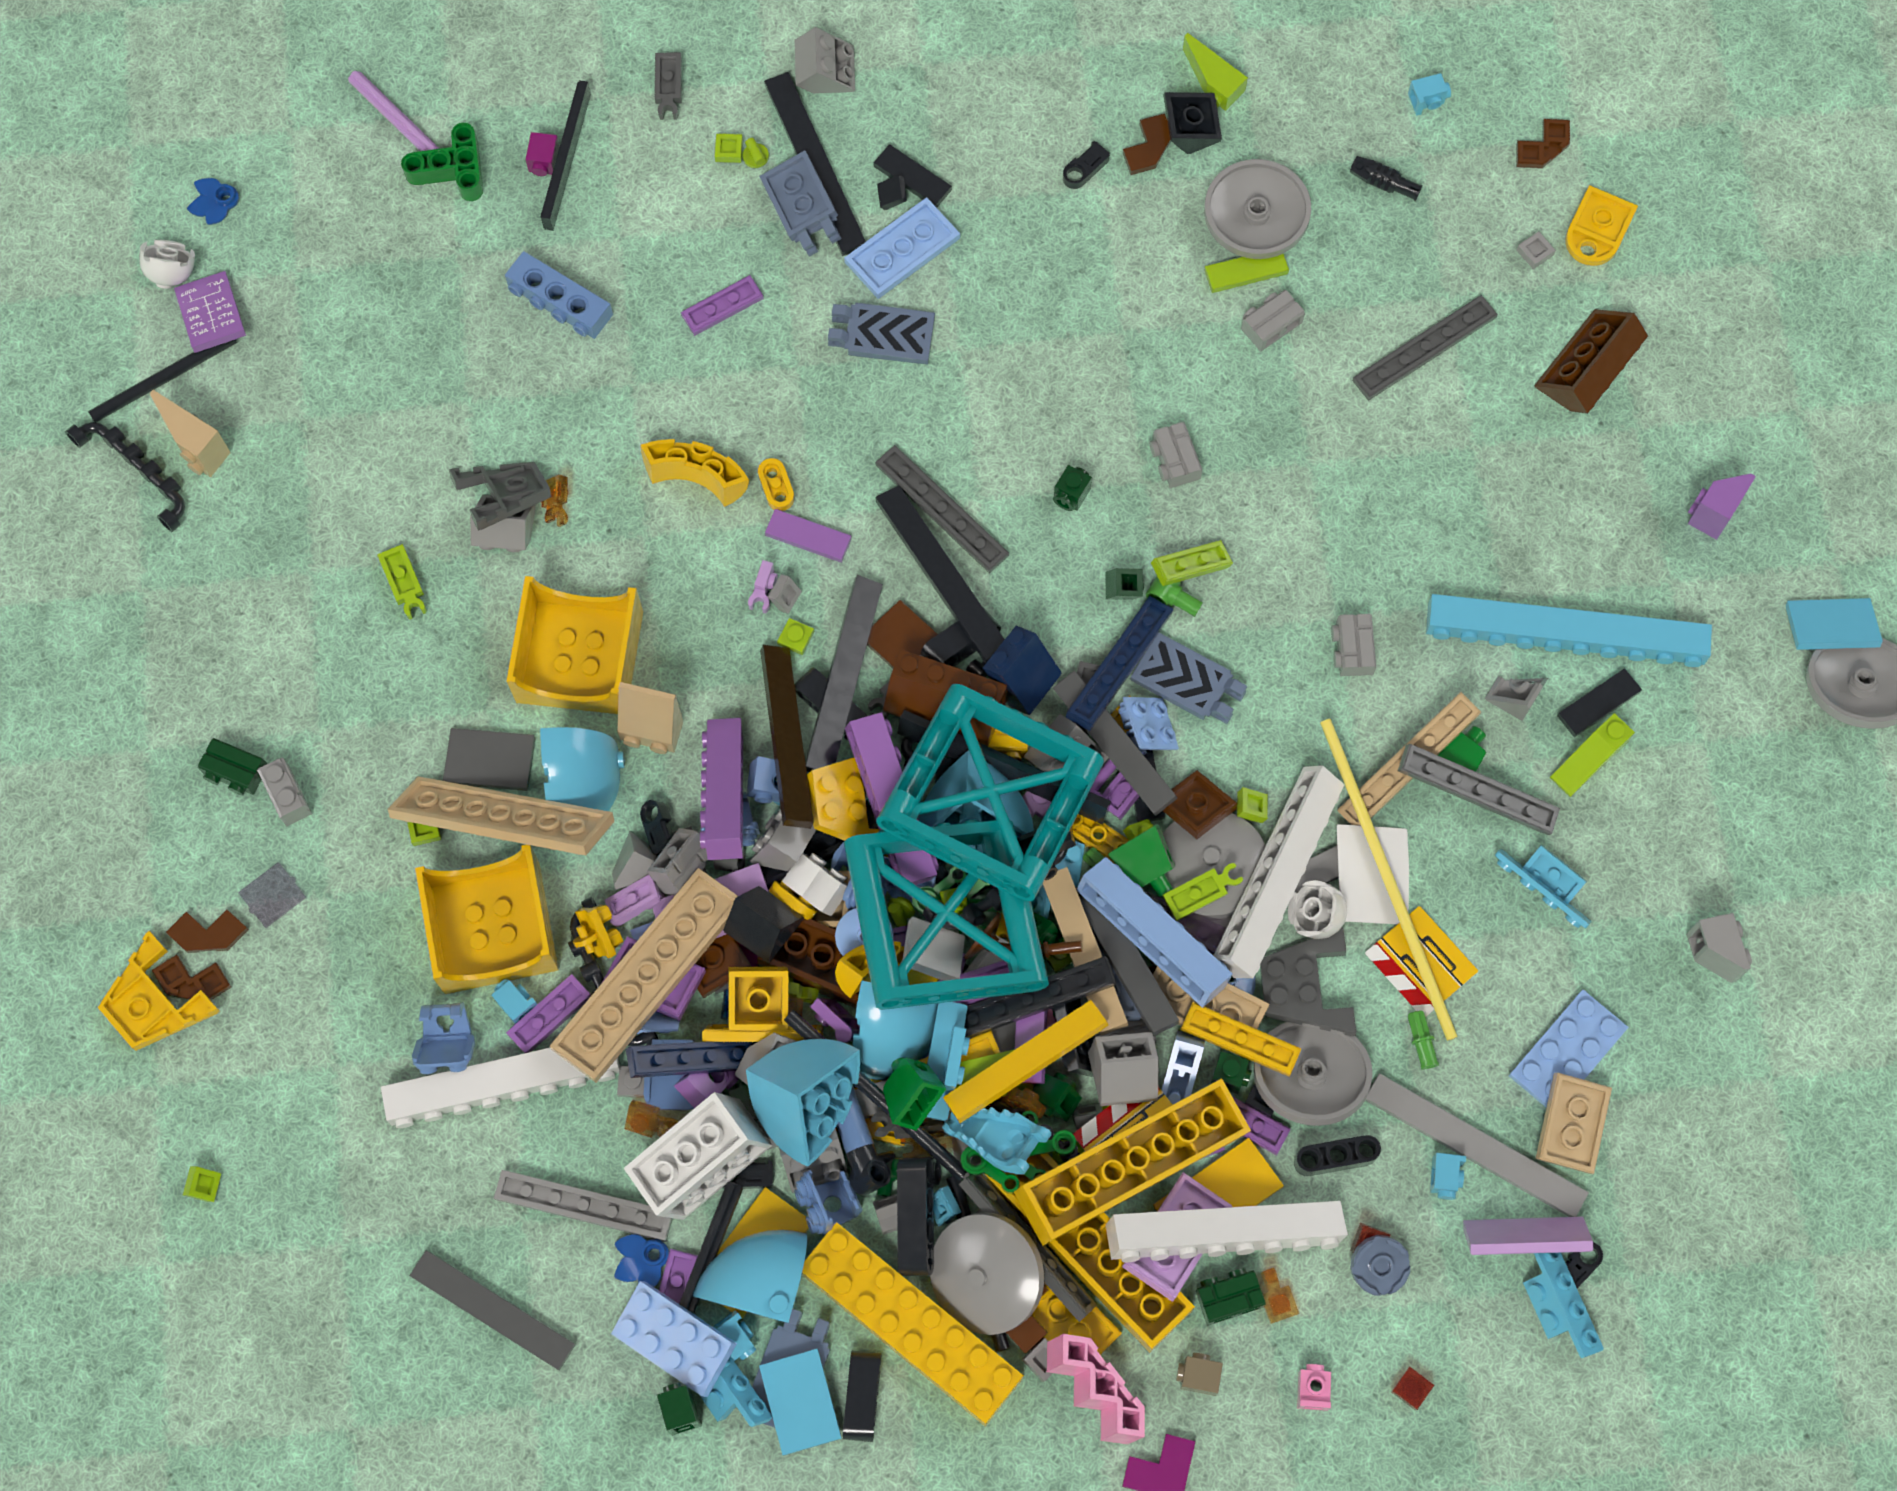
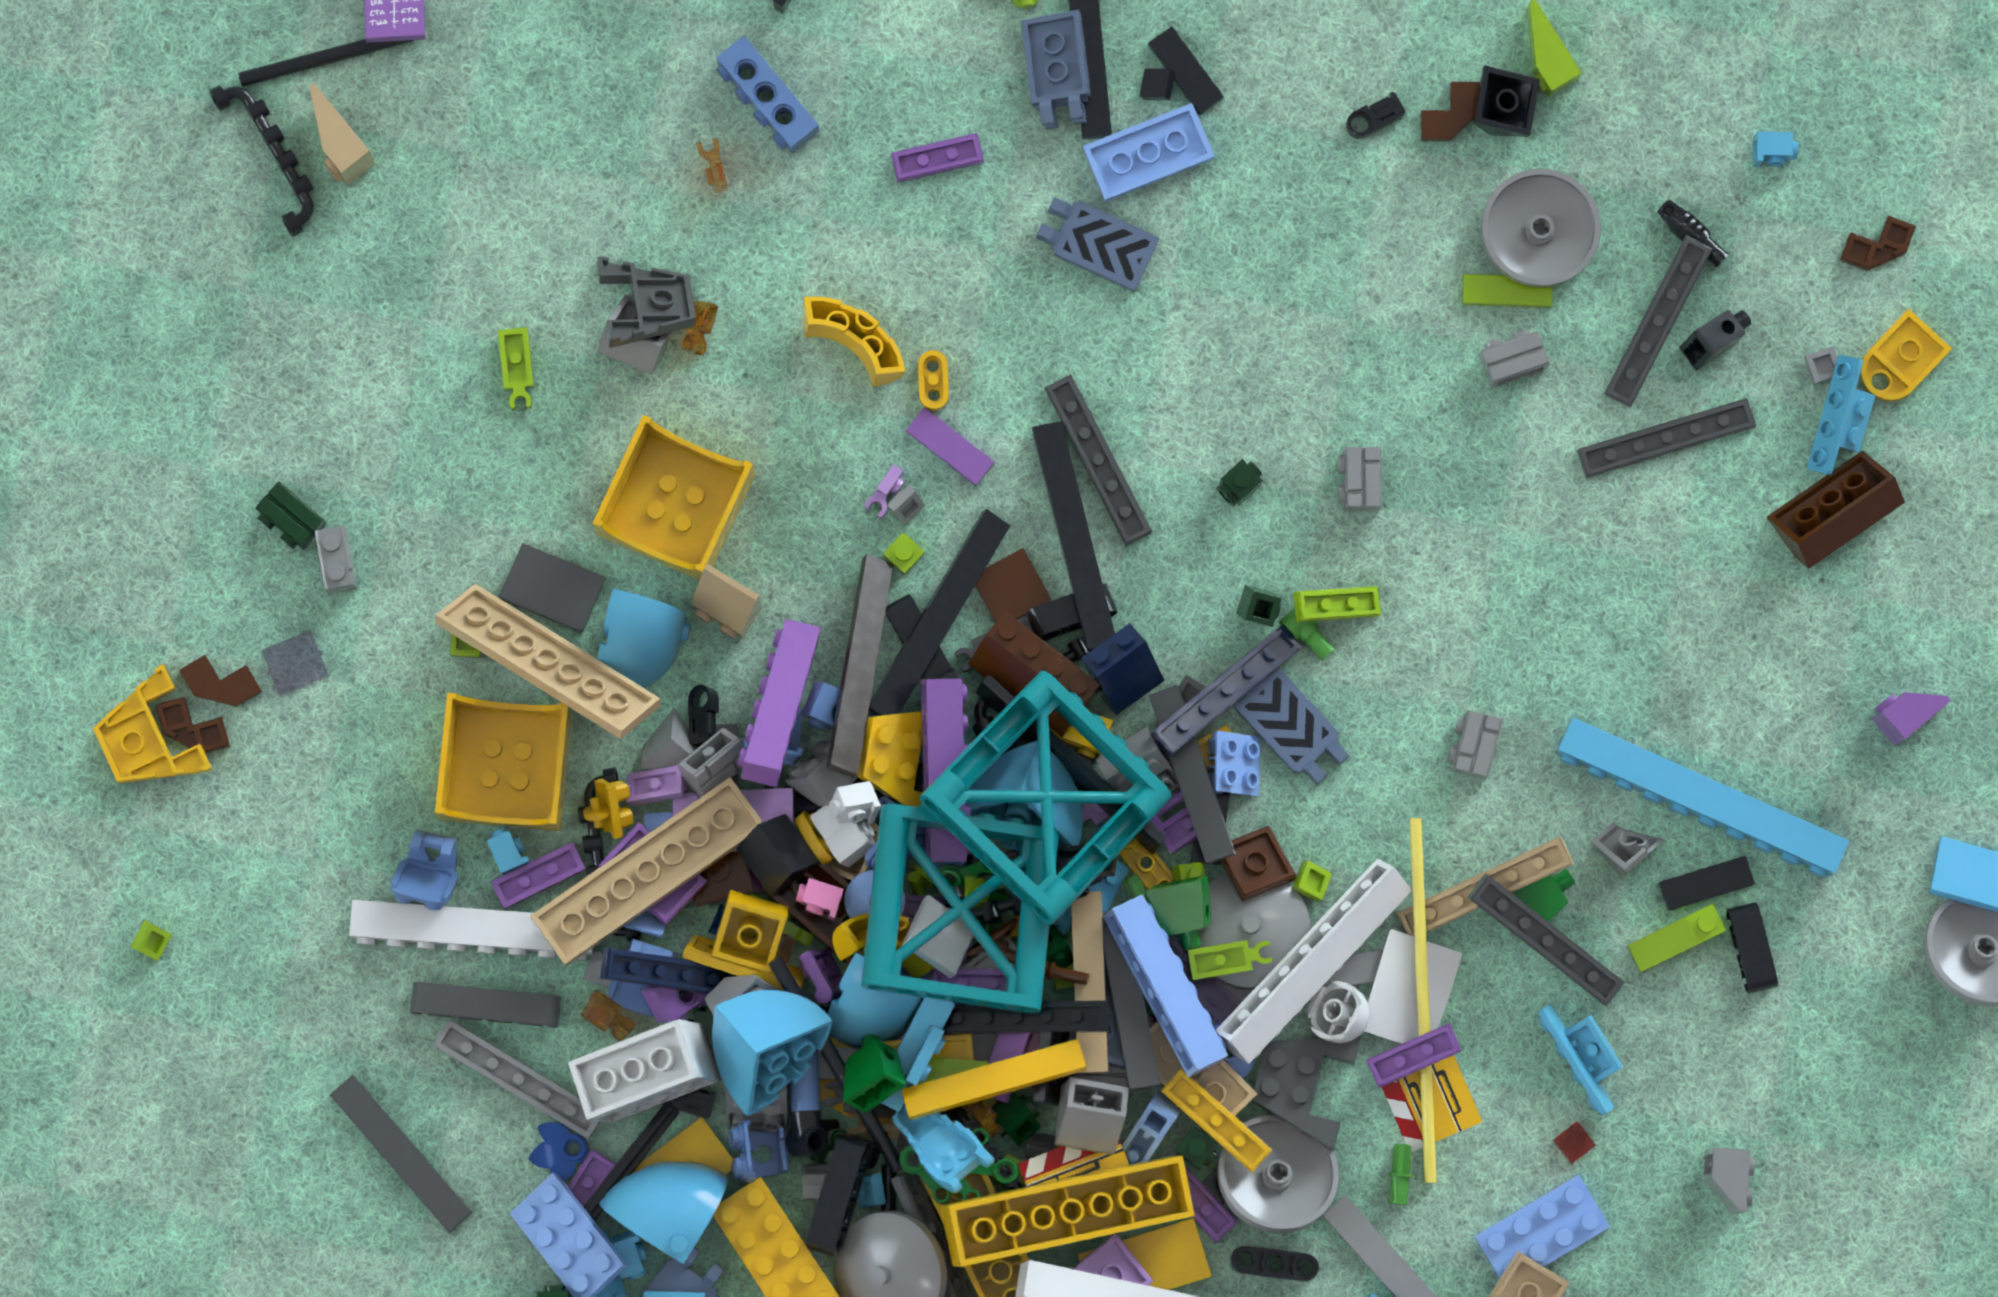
camera: 10 degrees right, 10 degrees up
none -> dark grey beam [410,982,561,1028]
none -> clear orange plate [697,138,728,193]
none -> bright pink brick [795,878,844,921]
none -> white brick [829,781,881,824]
none -> medium lavender tile [1367,1023,1463,1088]
none -> clear red plate [1552,1121,1596,1164]
none -> dark grey tile [1604,235,1713,407]
none -> black torso [1679,310,1751,371]
none -> black beam [1726,902,1778,994]
none -> medium azure bracket [1807,355,1875,475]

